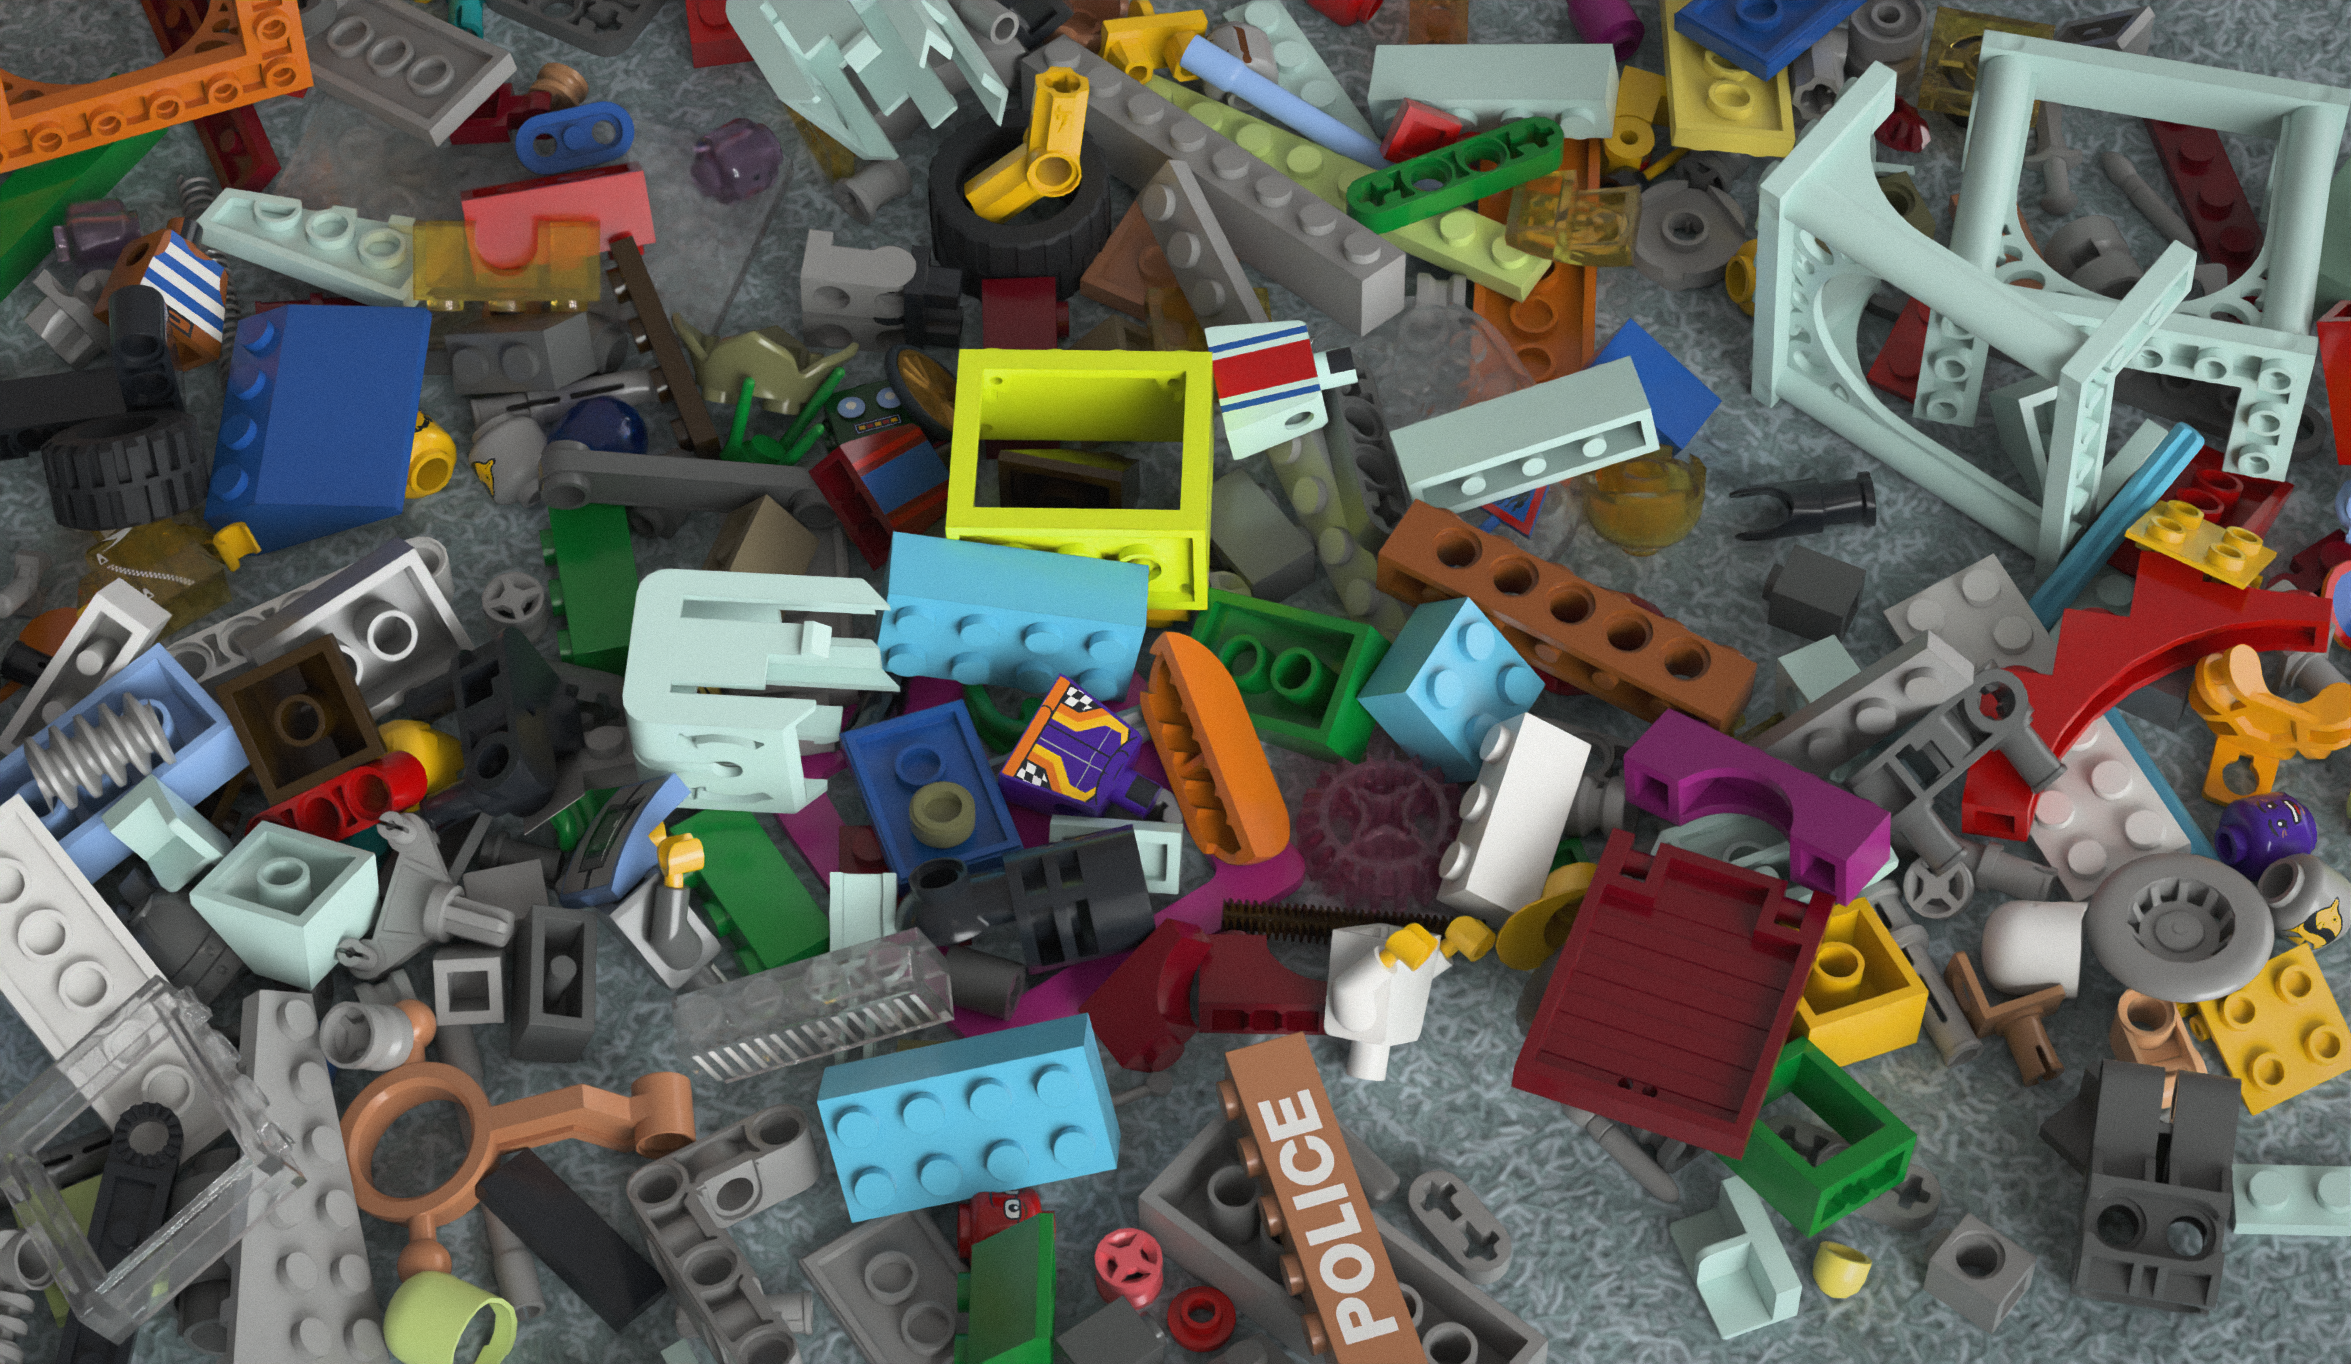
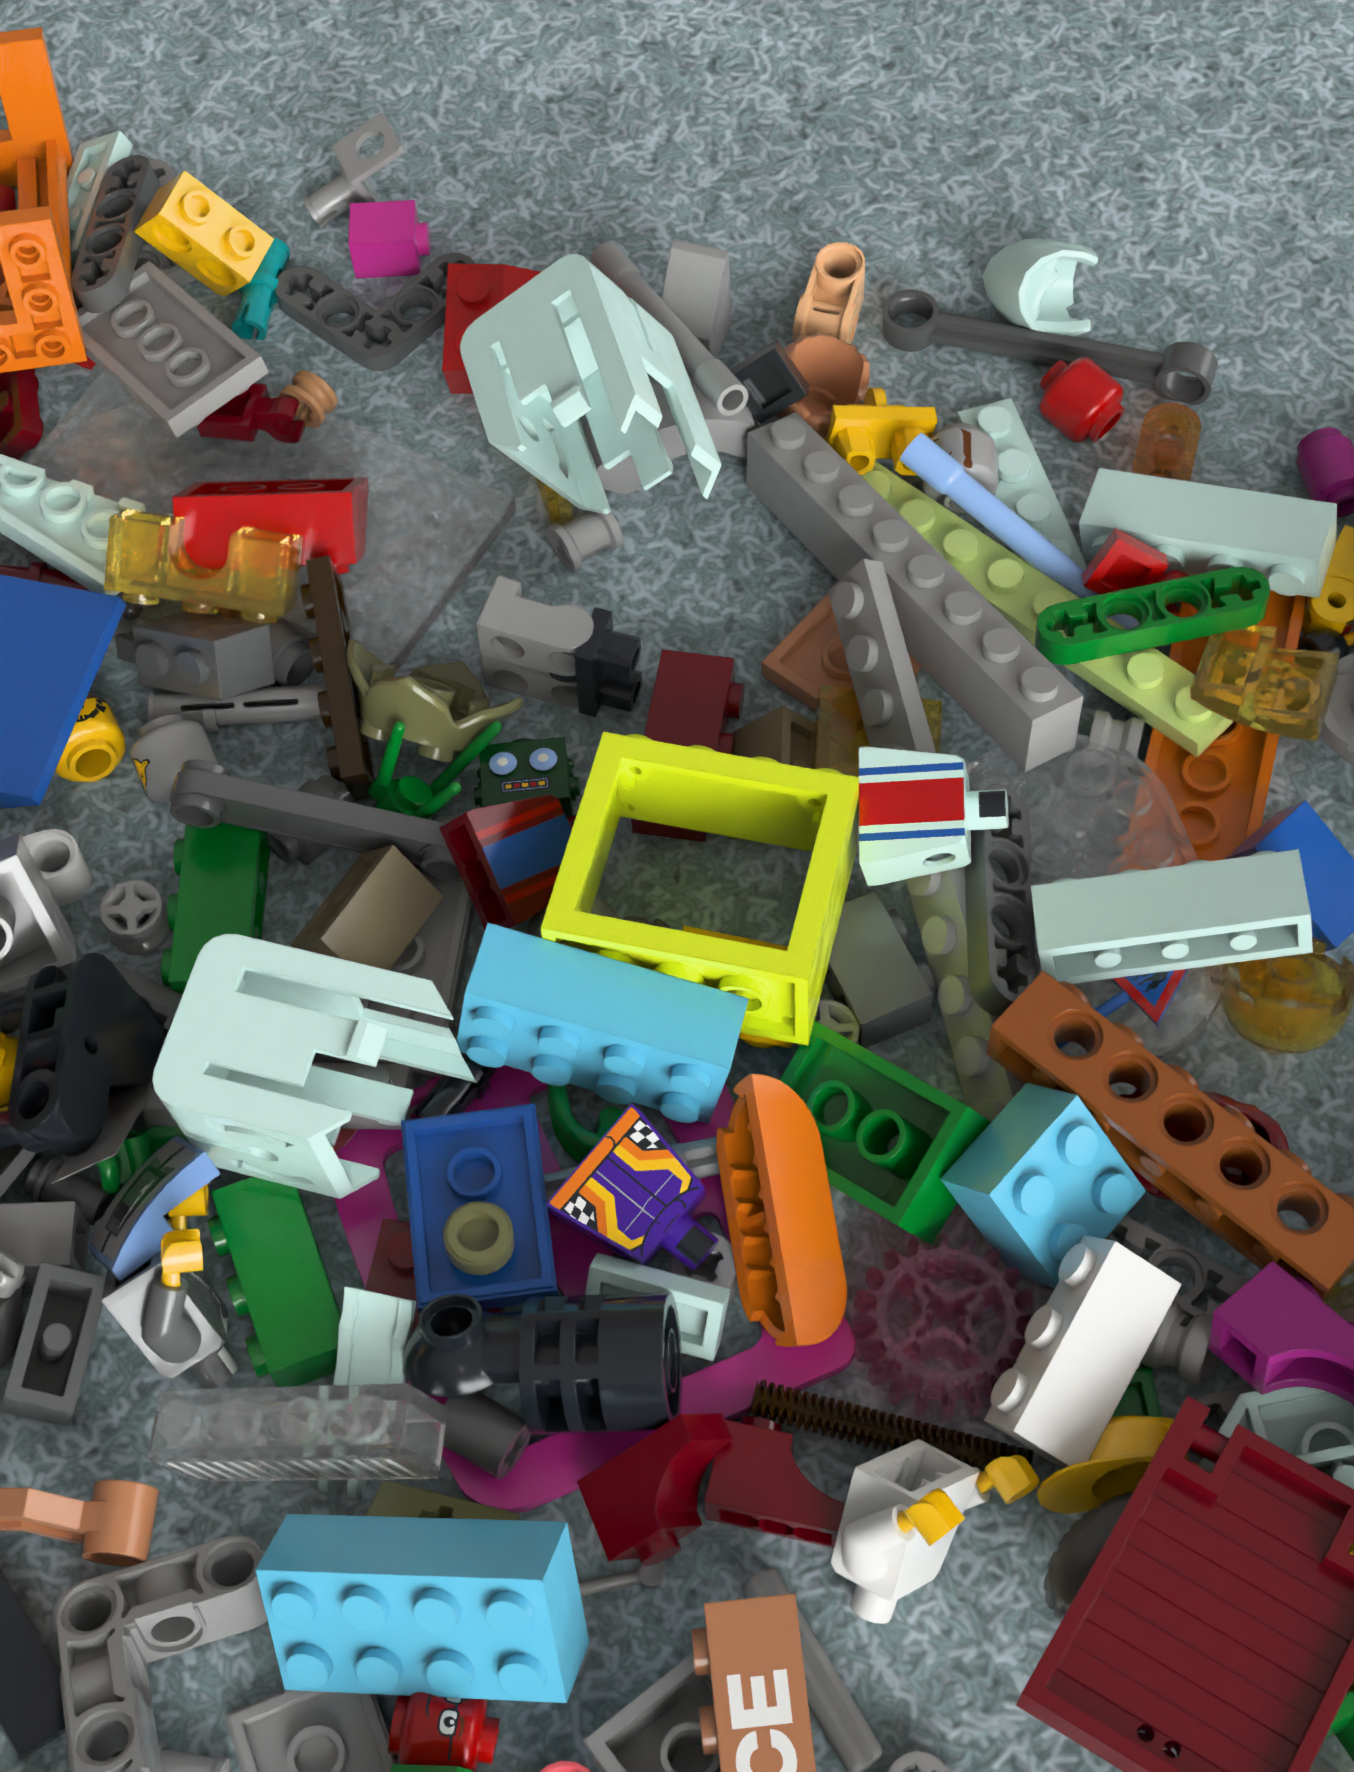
camera: 15 degrees right, 5 degrees up
blue plate [514,101,635,176] -> none
clear blue hair [546,395,649,455] -> none
clear purple head [690,117,783,207] -> none
pearl gold wheel [884,344,981,443] -> none
black tyre [927,108,1112,303] -> none
yellow piece [964,66,1089,224] -> none
dark brown slope [997,449,1140,509] -> none

